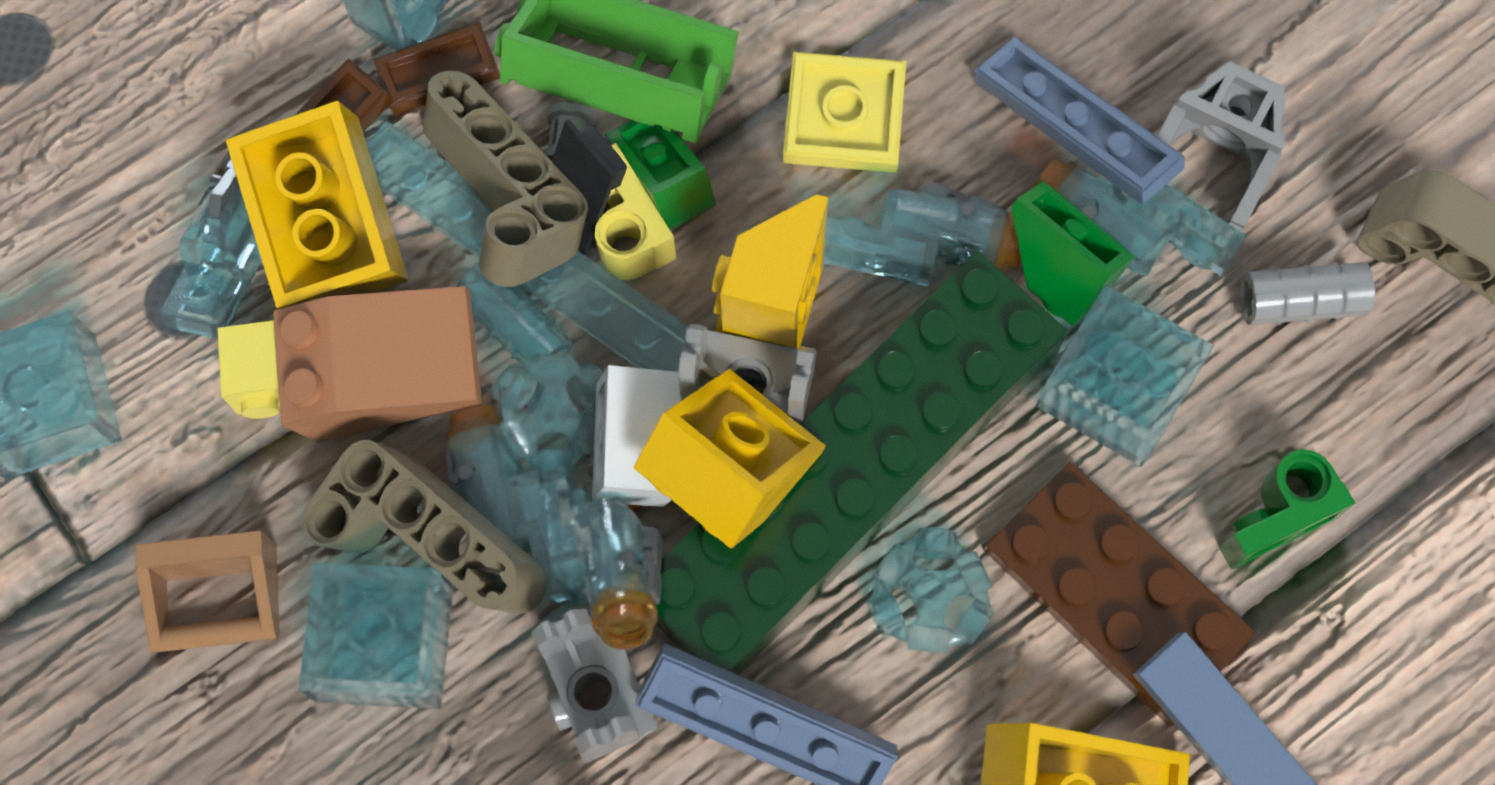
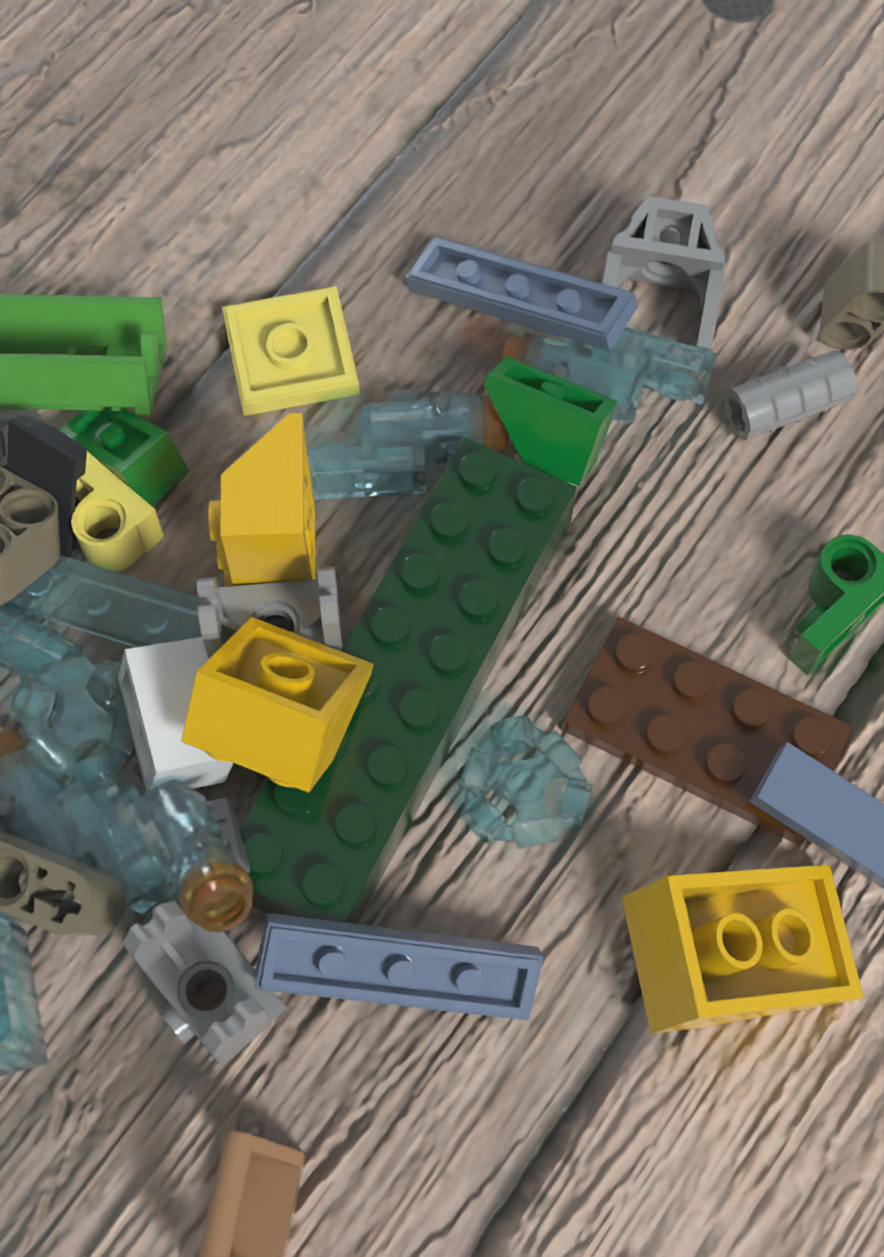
camera: 20 degrees left, 5 degrees down
clear light blue brick [1035,285,1215,467] -> none

